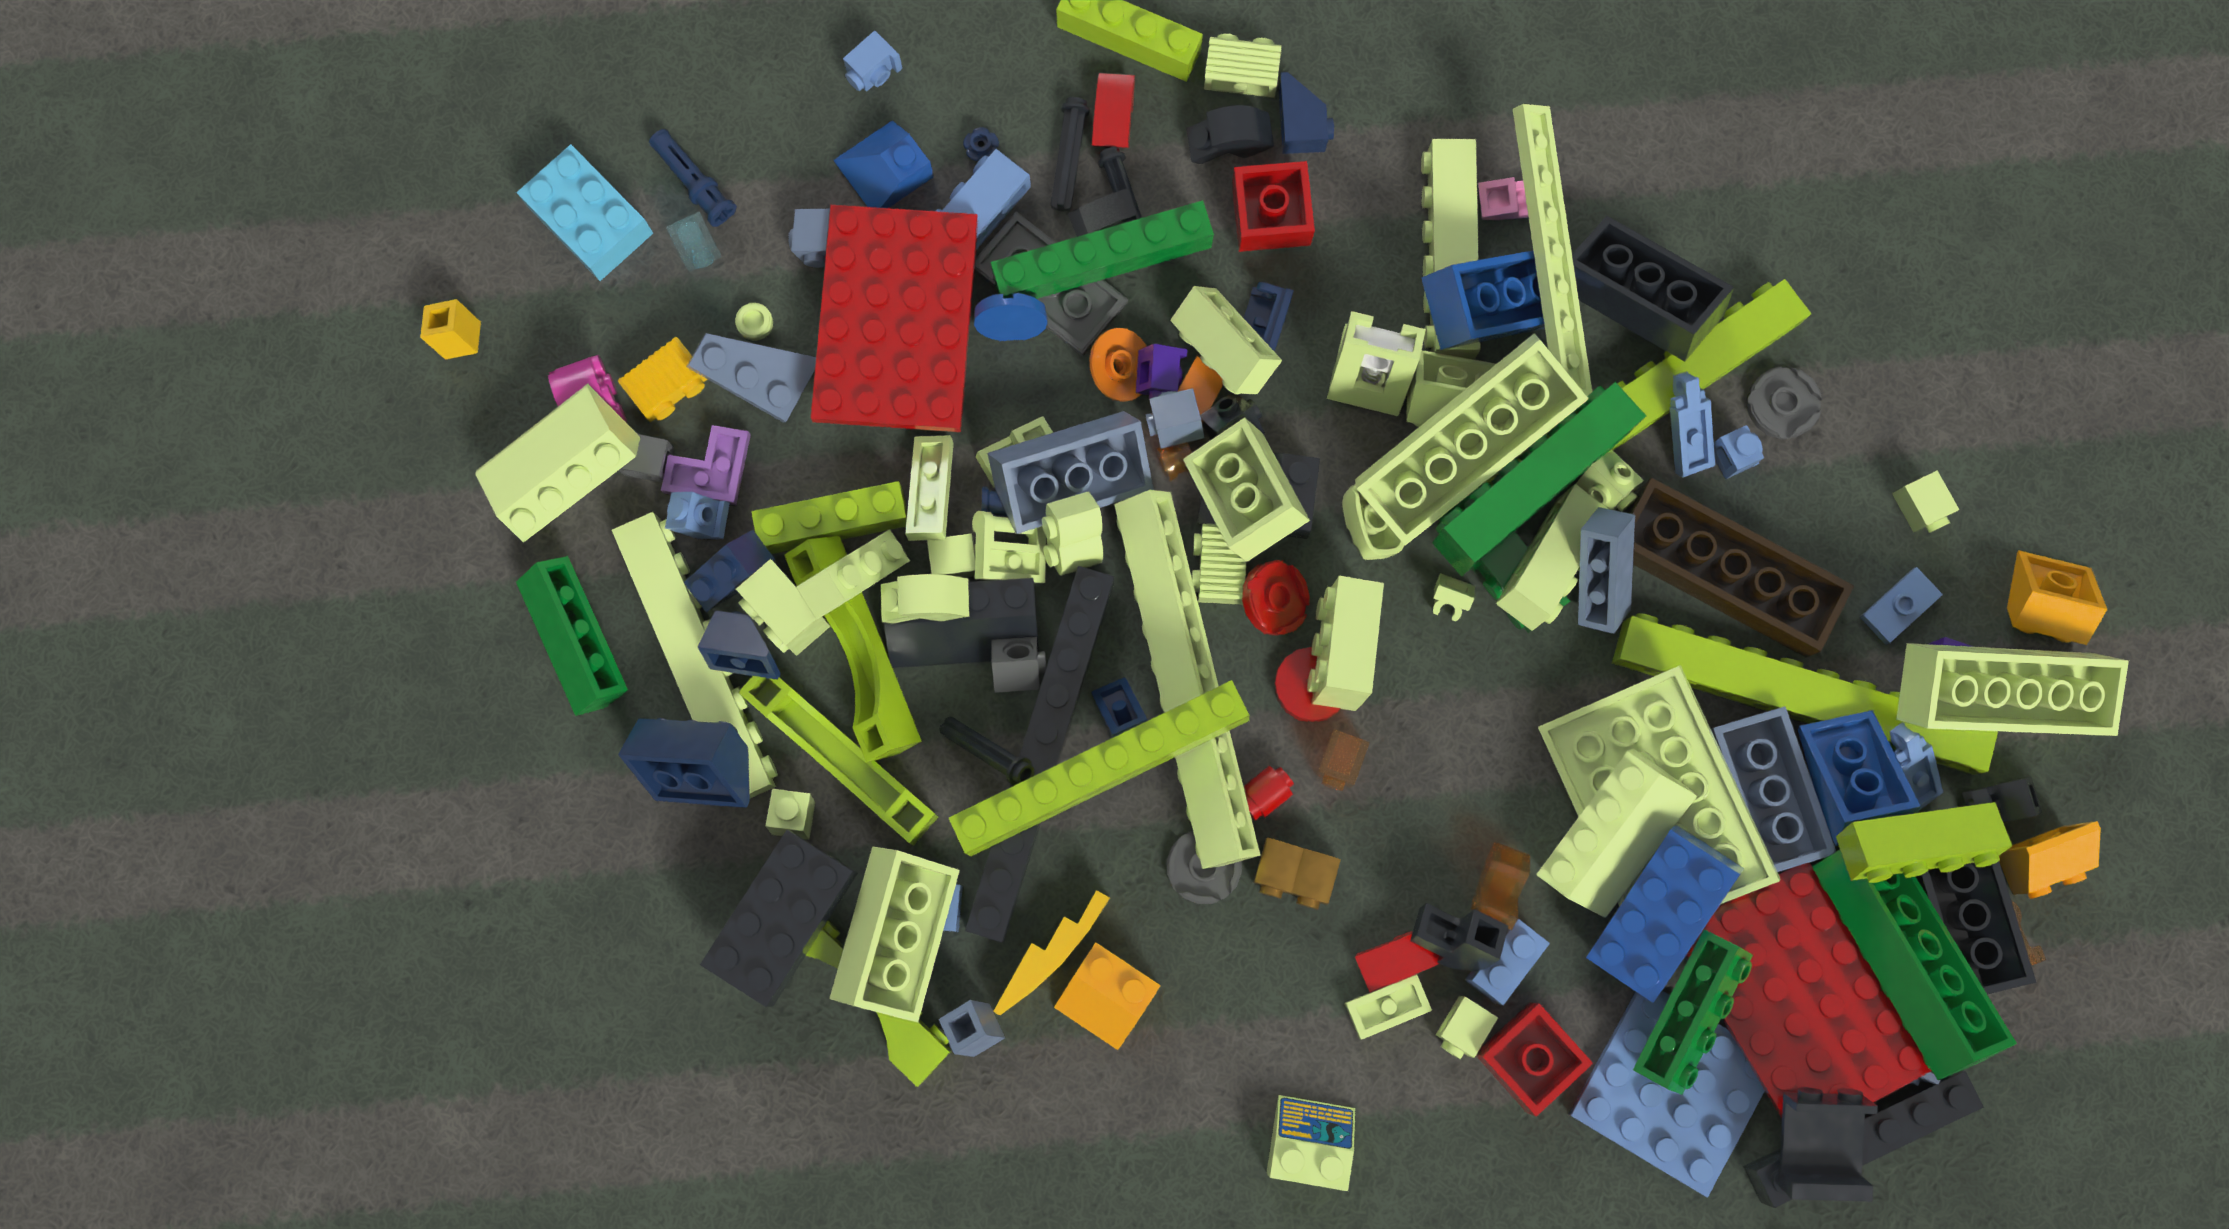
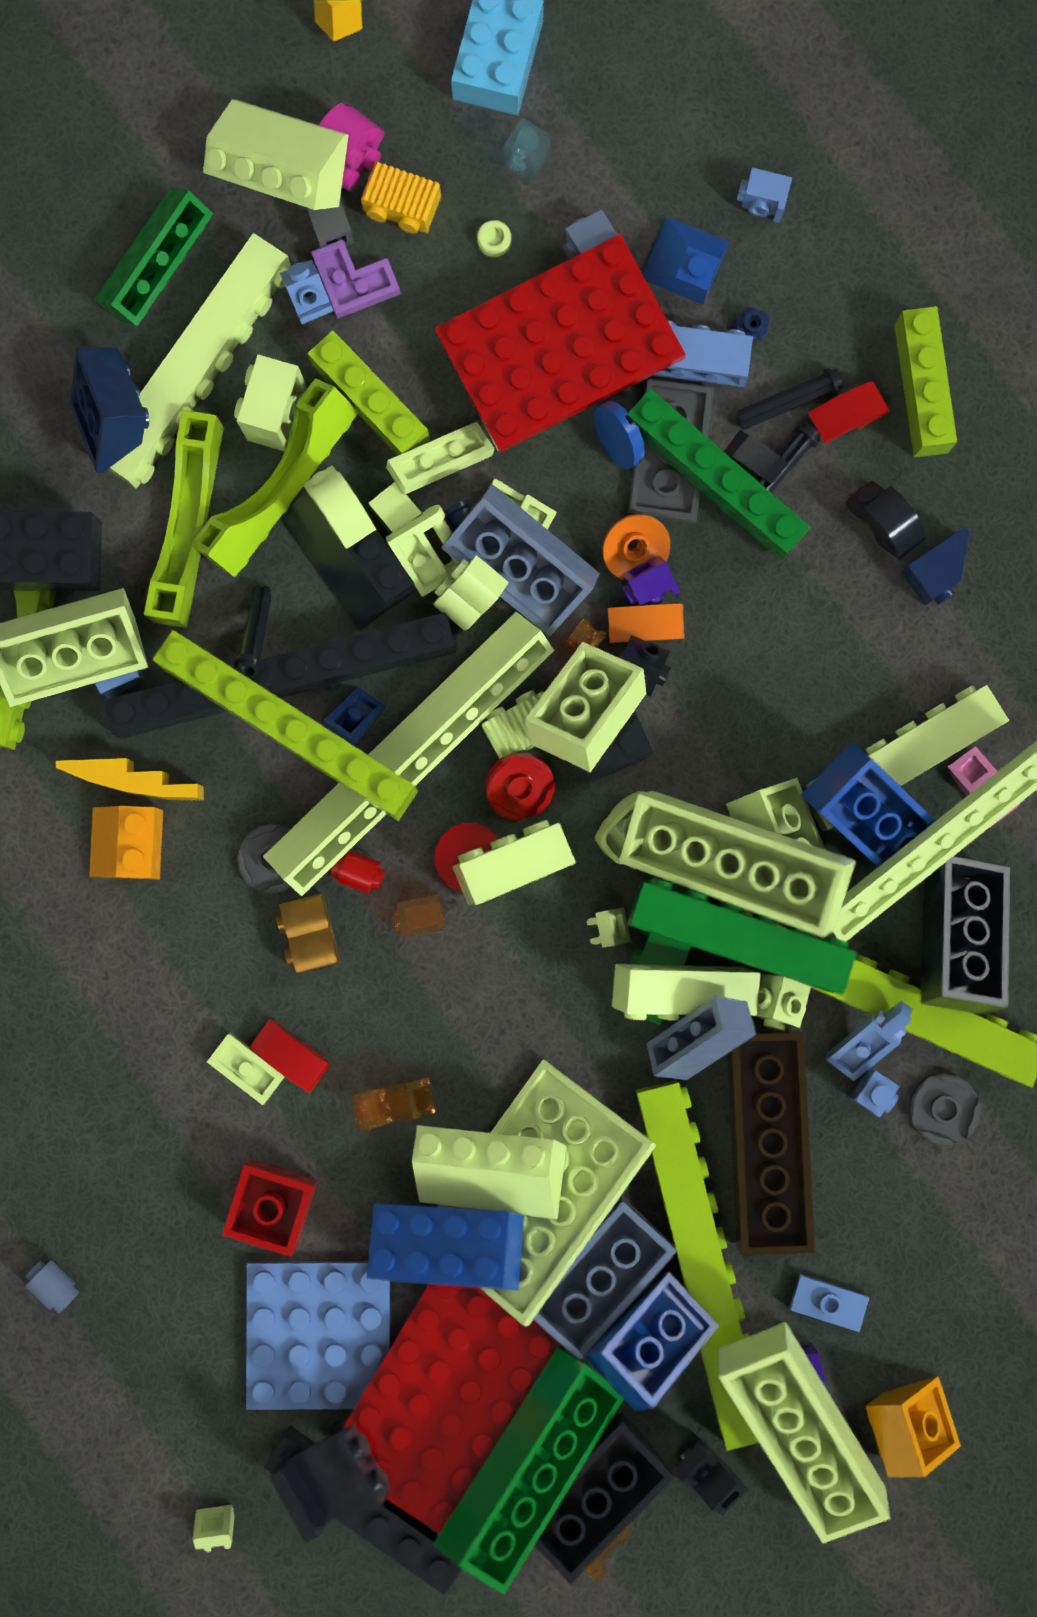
camera: 65 degrees right, 5 degrees up
dark blue pin [649,129,737,227] -> none
dark blue brick [684,530,775,612] -> none
sand blue wing [686,333,816,422] -> none
dark blue slope [698,611,781,680] -> none
yellowish green brick [765,789,815,840] -> none
yellowish green brick [796,529,910,619] -> none
sand blue brick [939,1000,1005,1057] -> none
dark grey brick [992,637,1046,693] -> none
sand blue brick [1145,388,1204,448] -> none
yellowish green brick [1170,286,1282,394] -> none
yellowish green brick [1204,34,1281,98] -> none
red brick [1232,161,1315,252] -> none
dark blue hinge [1244,282,1294,352] -> none
slope [1267,1095,1355,1191] -> none
yellowish green brick [1327,311,1426,416] -> none
black brick [1410,903,1508,971] -> none
yellowish green brick [1436,996,1498,1059] -> none
medium blue brick [1465,919,1550,1005] -> none
green brick [1633,929,1753,1095] -> none
lime brick [1836,802,2012,883] -> none
medium blue hinge [1890,722,1943,810] -> none
yellowish green brick [1892,471,1959,533] -> none
light orange slope [1999,821,2101,899] -> none

